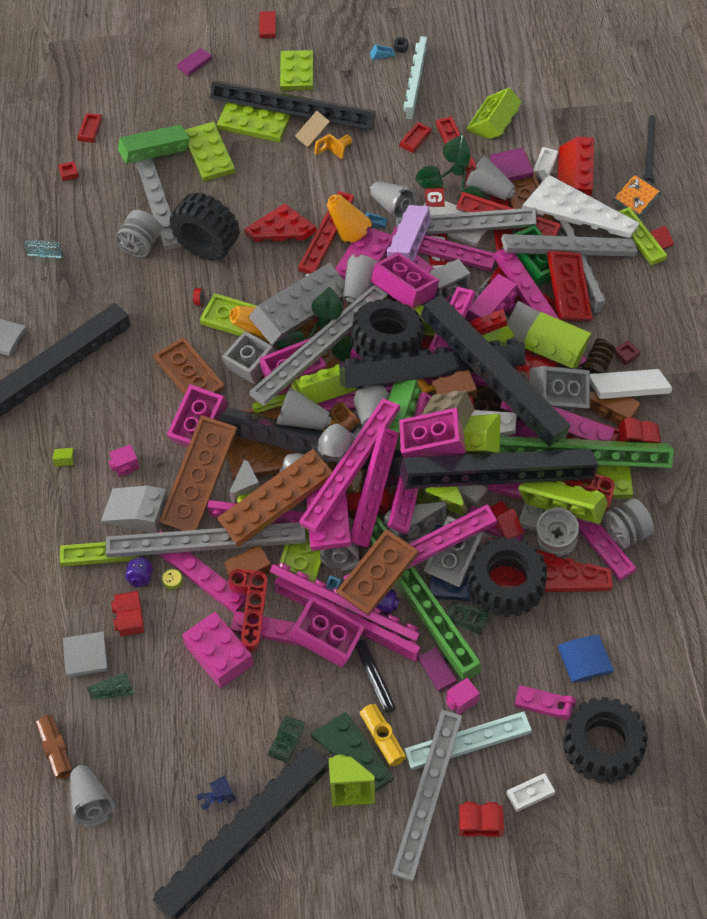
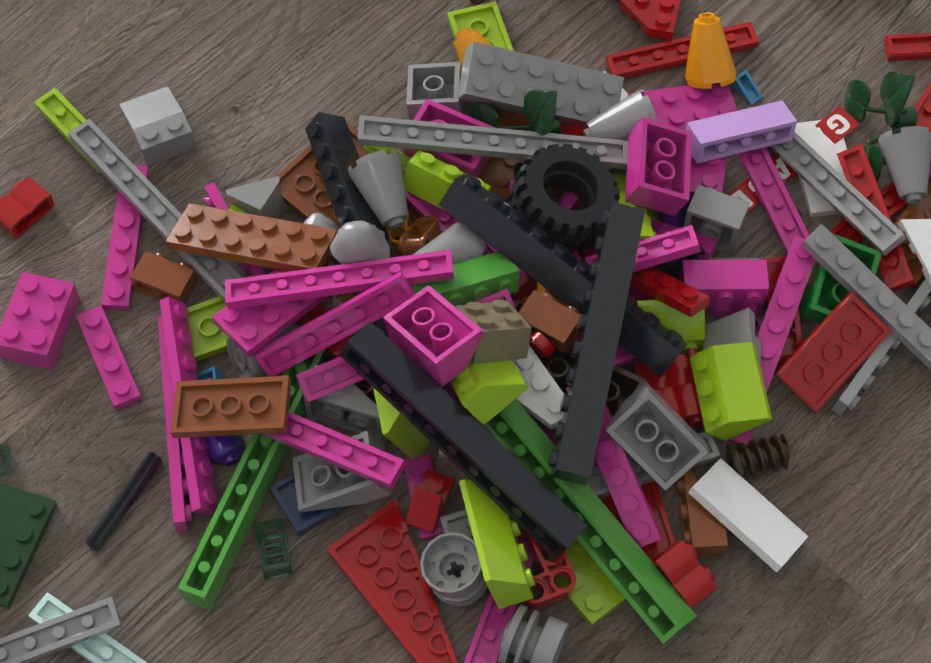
camera: 50 degrees right, 5 degrees up
lime slope [53,448,74,467] -> none
dark pink brick [108,444,140,477] -> none
dark purple head [125,557,153,587] -> none
dark orange plate [153,337,225,396] -> none
dark orange plate [159,415,238,531] -> none
light yellow tile [162,569,183,590] -> none
dark pink brick [167,384,229,448] -> none
red beam [229,569,267,653] -> none
dark pink brick [288,596,365,668] -> none
yellow piece [360,704,406,767] -> none
light grey cone [370,181,418,219] -> none
magenta tile [418,647,457,692] -> none
dark pink brick [446,678,480,715] -> none
black tyre [468,537,547,617] -> none
dark red plate [615,340,640,365] -> none

